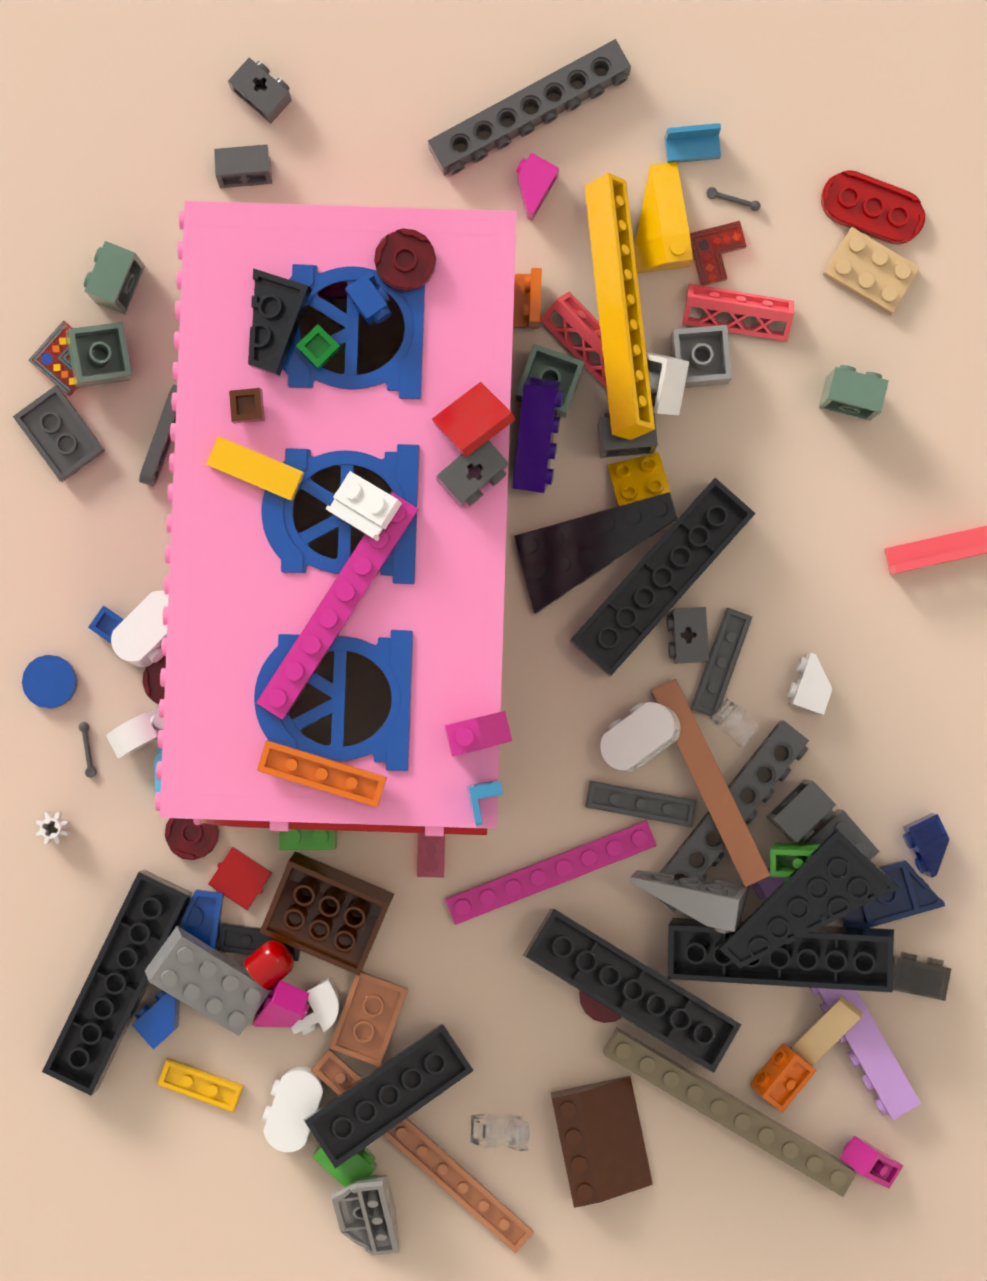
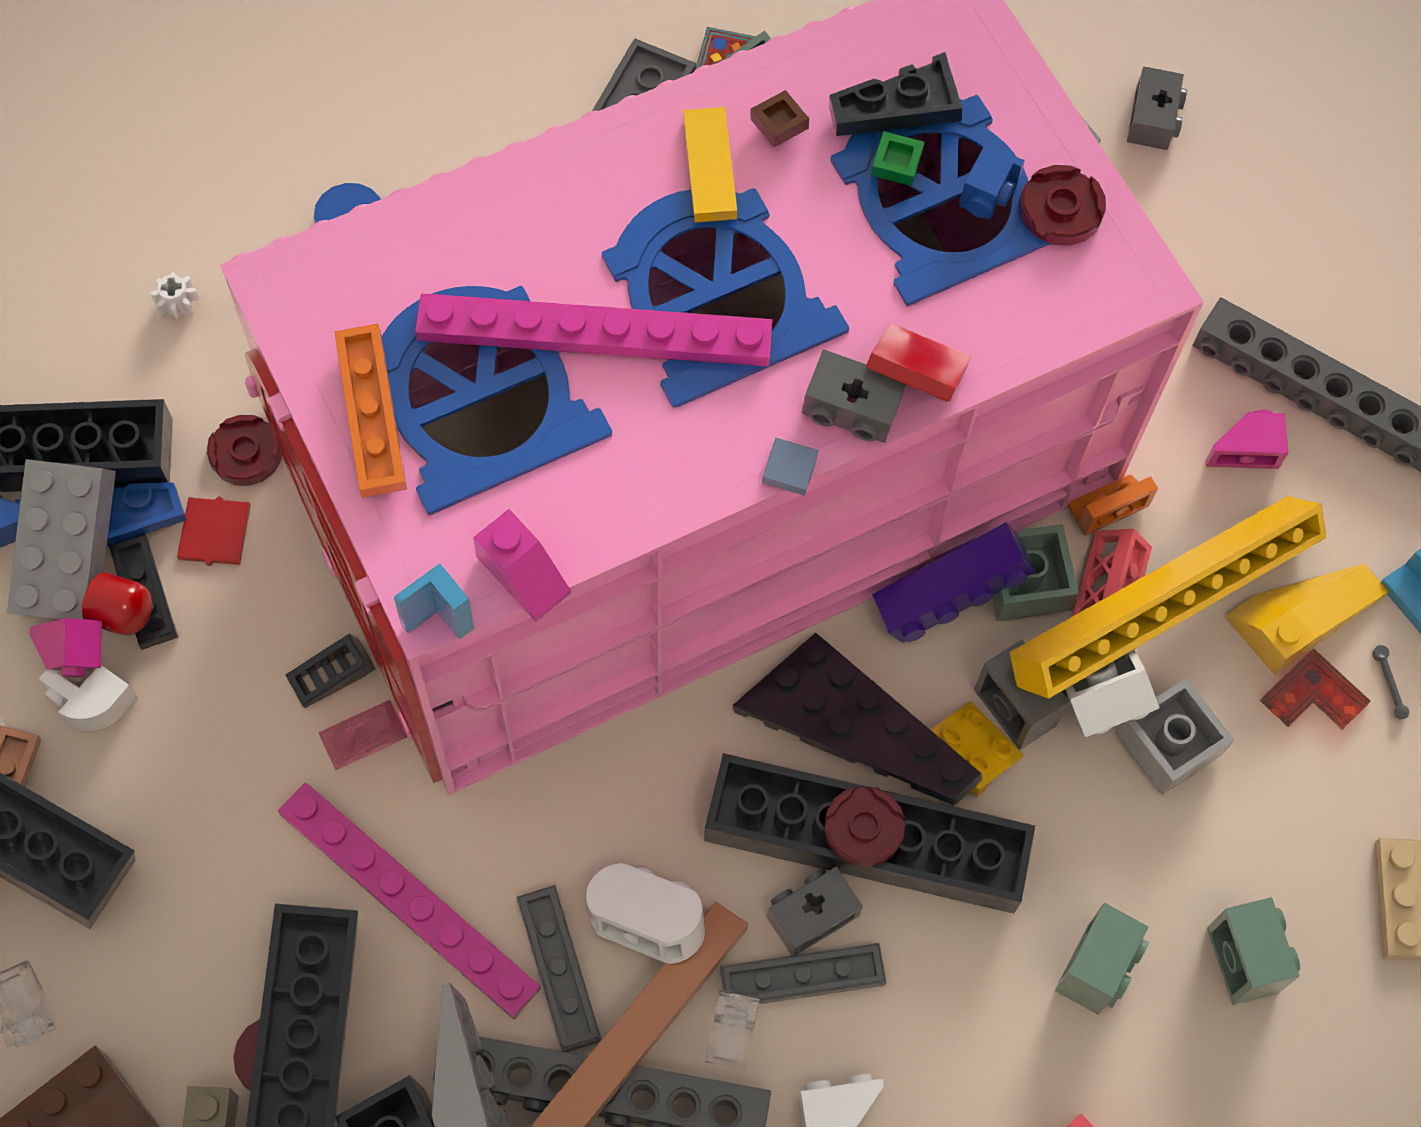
camera: 55 degrees right, 20 degrees down
reddish brown slope [259,851,394,976] -> none
bright green brick [279,829,337,851] -> none
white plate [326,471,402,541] -> none
nougat plate [329,971,408,1067] -> none
coral fence [682,284,794,342] -> none
none -> black slope [285,633,376,708]
none -> sand blue tile [762,438,819,496]
none -> dark red tile [824,786,905,867]
none -> sand green brick [1054,902,1149,1015]

